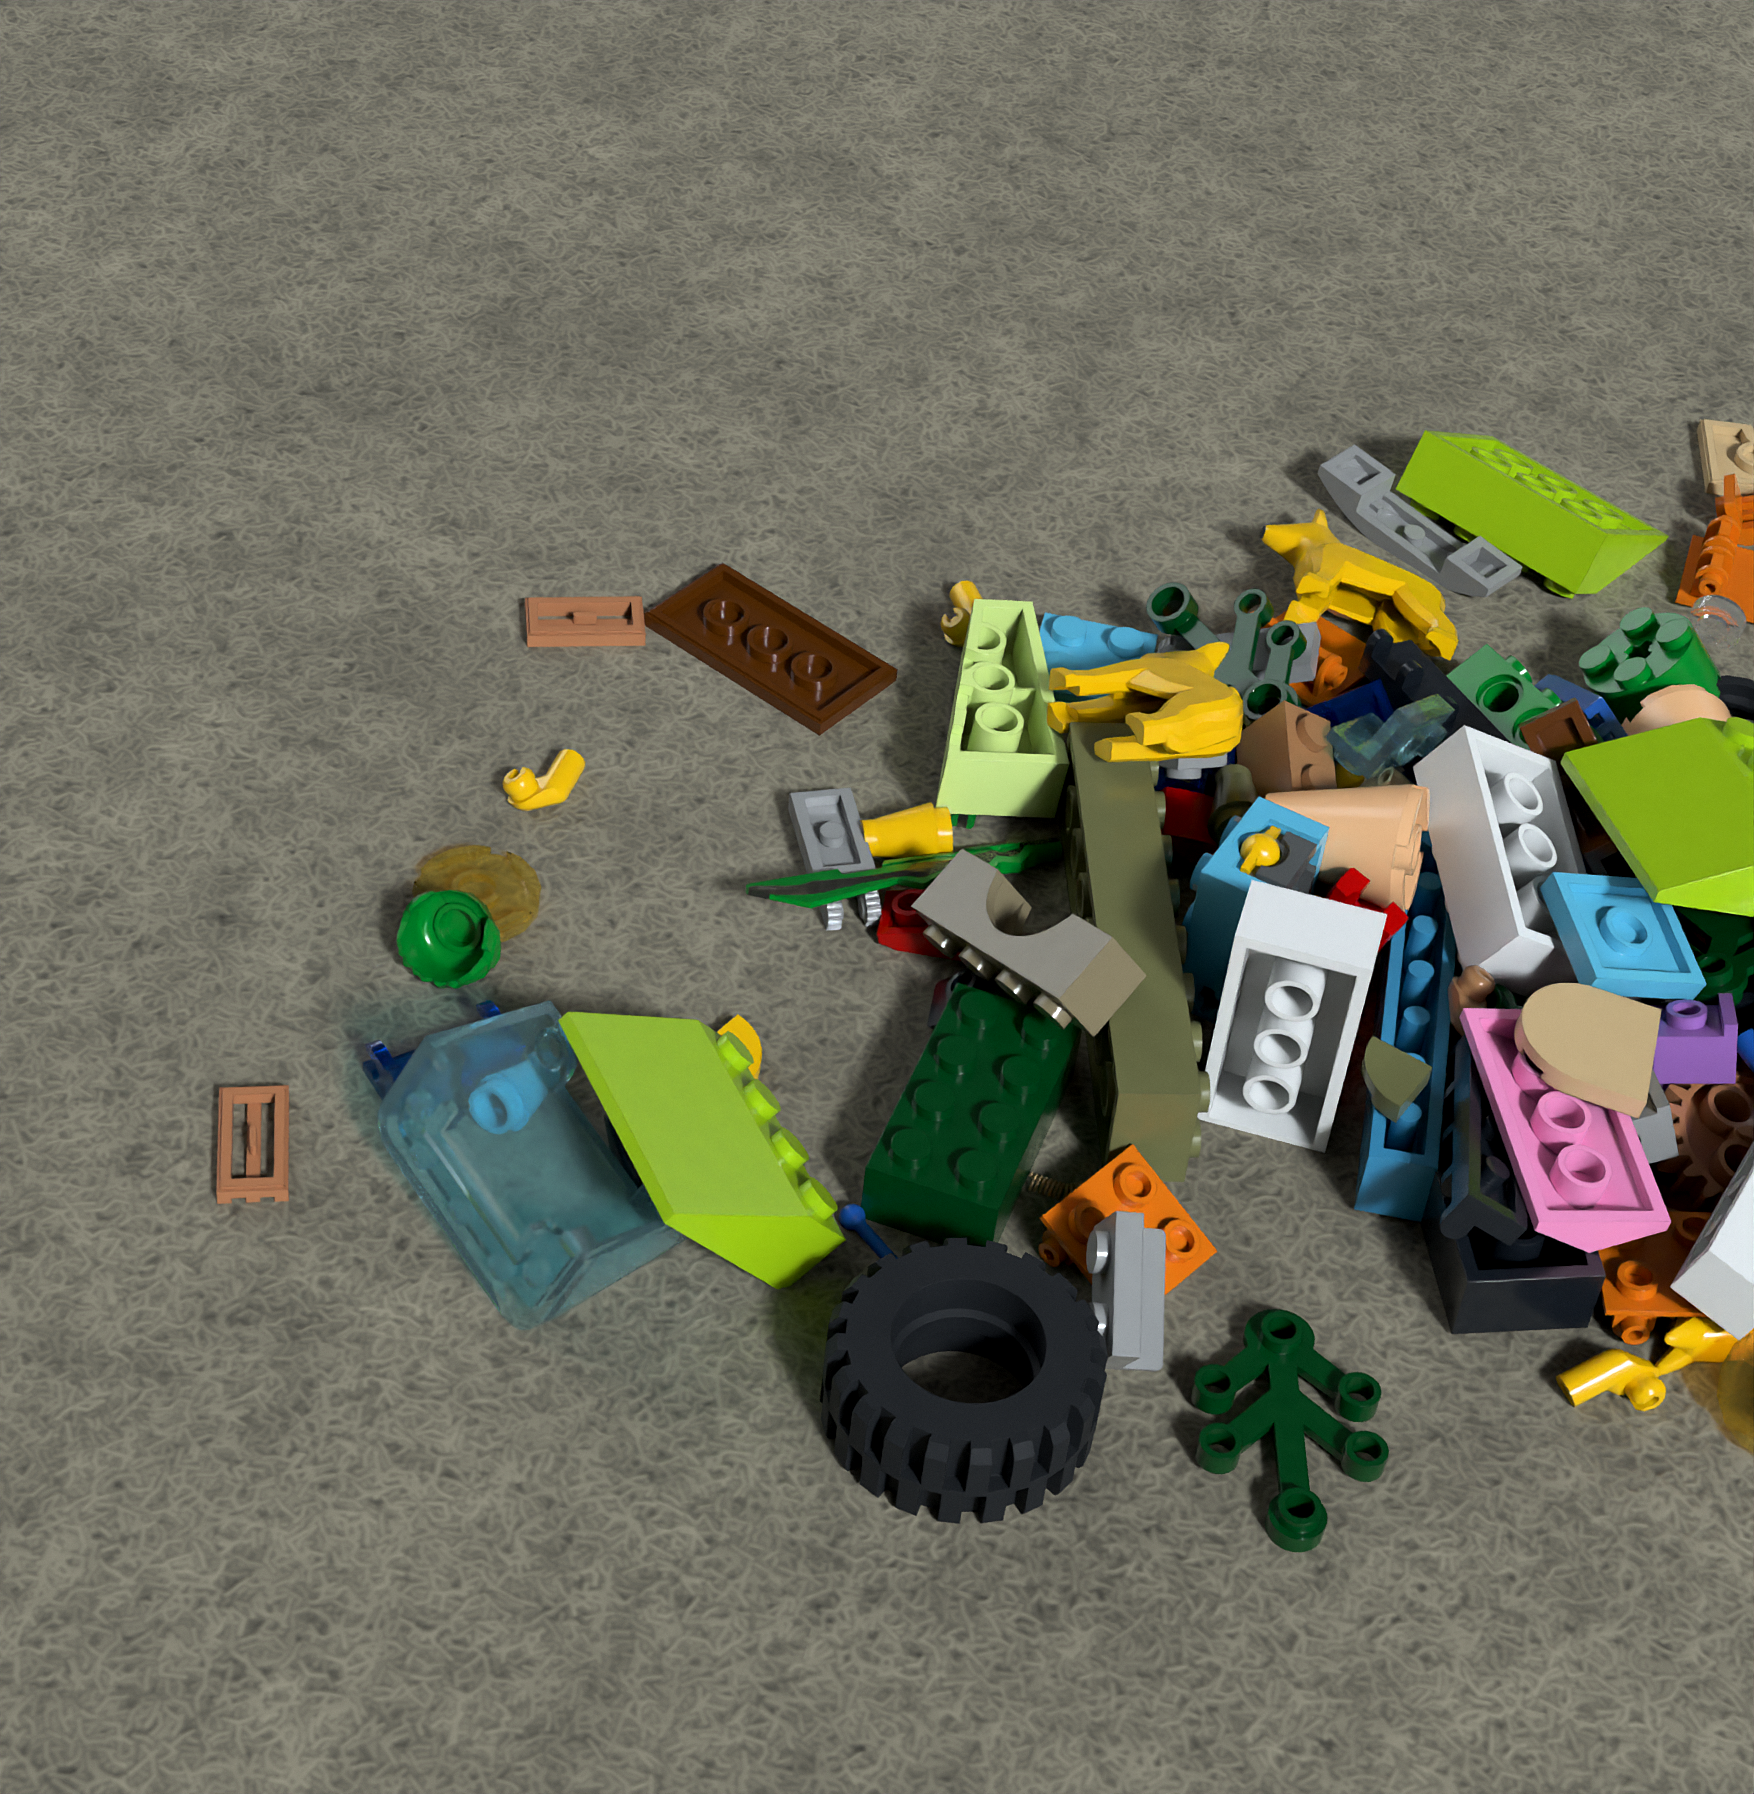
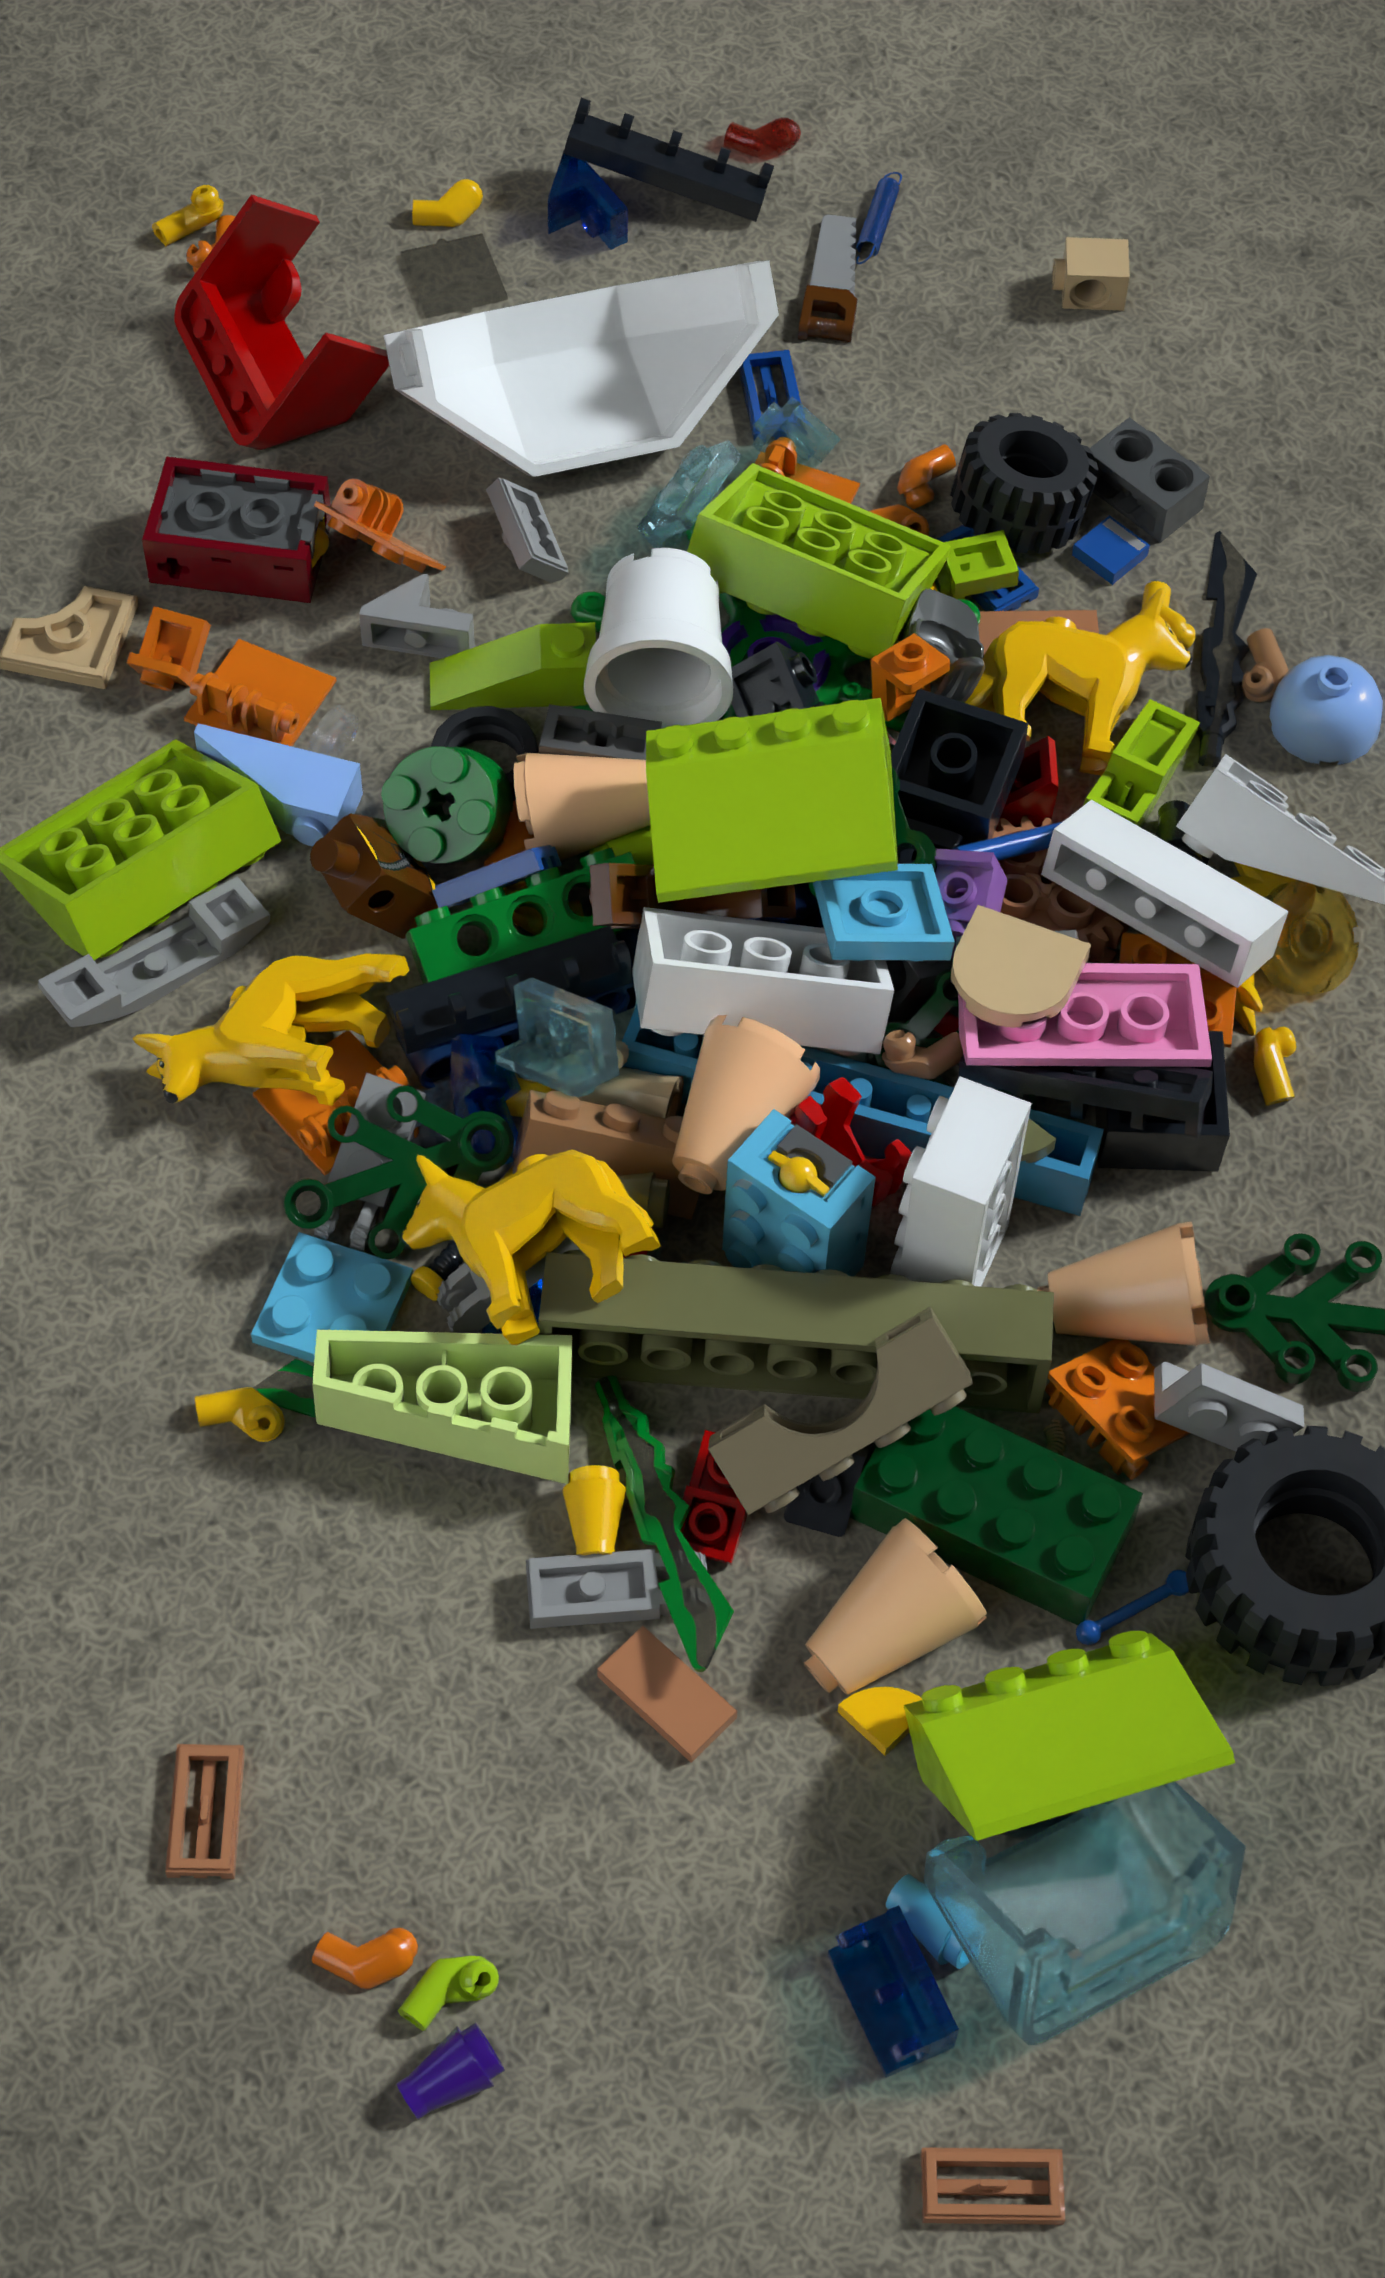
camera: 80 degrees left, 15 degrees up
green hair [396,889,501,989] -> none
clear yellow tile [412,845,541,942] -> none
yellow arm [502,749,585,811] -> none
reddish brown tile [644,562,898,736] -> none
none -> light blue slope [194,723,363,847]
none -> reddish brown torso [310,813,438,939]
none -> orange arm [312,1928,418,1989]
none -> dark purple cone [396,2022,505,2120]
none -> lime arm [397,1955,499,2031]
none -> nougat tile [597,1626,737,1763]
none -> light nougat cone [804,1518,987,1695]
none -> light nougat cone [1037,1222,1210,1346]

